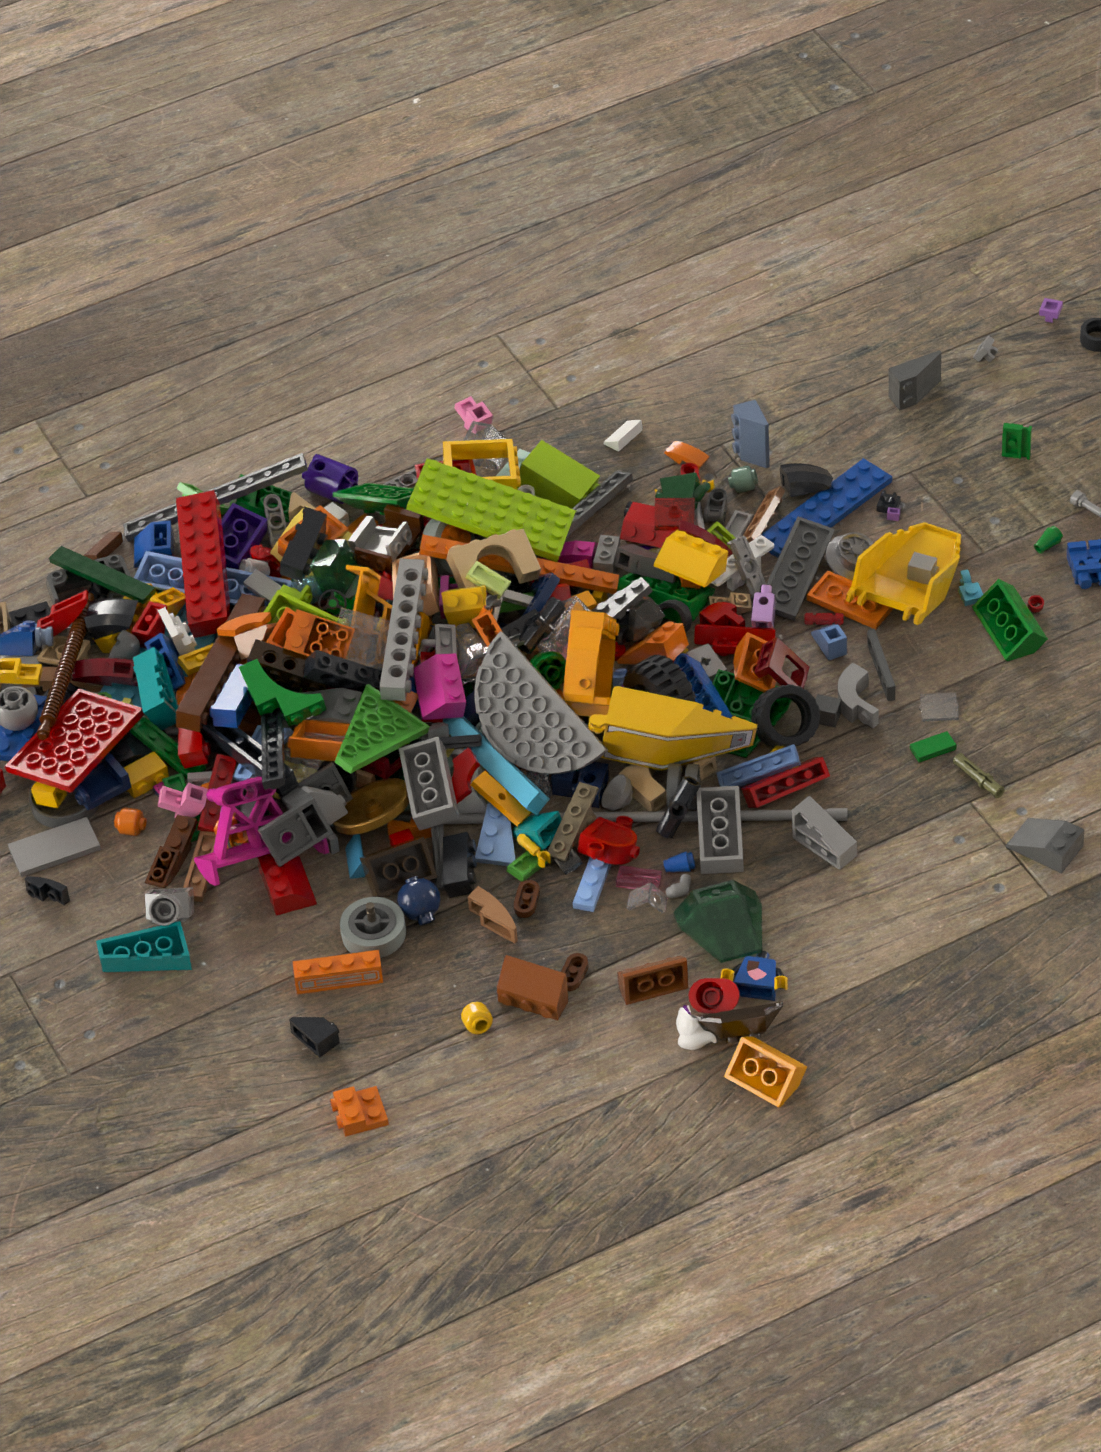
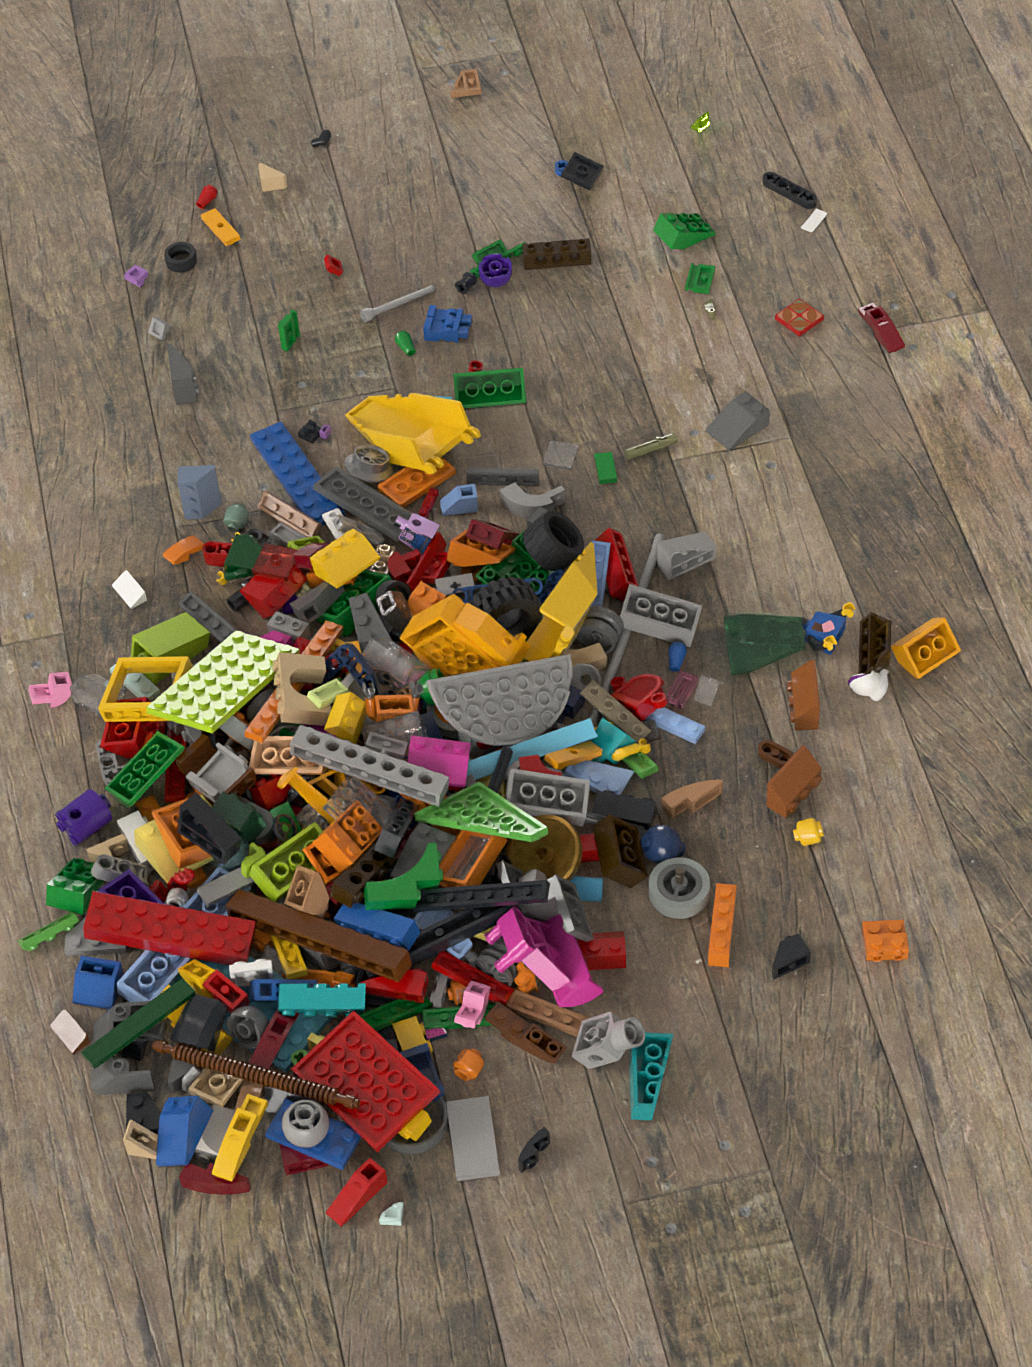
camera: 75 degrees left, 5 degrees up
sand blue wheel [35,626,54,647] -> none
red slope [37,590,89,637] -> none
dark grey plate [123,453,308,542] -> none
orange tile [217,612,272,637] -> none
reddish brown plate [514,880,540,918] -> none
black piece [518,597,566,654] -> none
black piece [656,776,701,838] -> none
light grey arm [666,874,691,898] -> none
red piece [688,978,740,1013] -> none
black slope [779,463,833,497] -> none
light grey brick [907,552,939,585] -> none

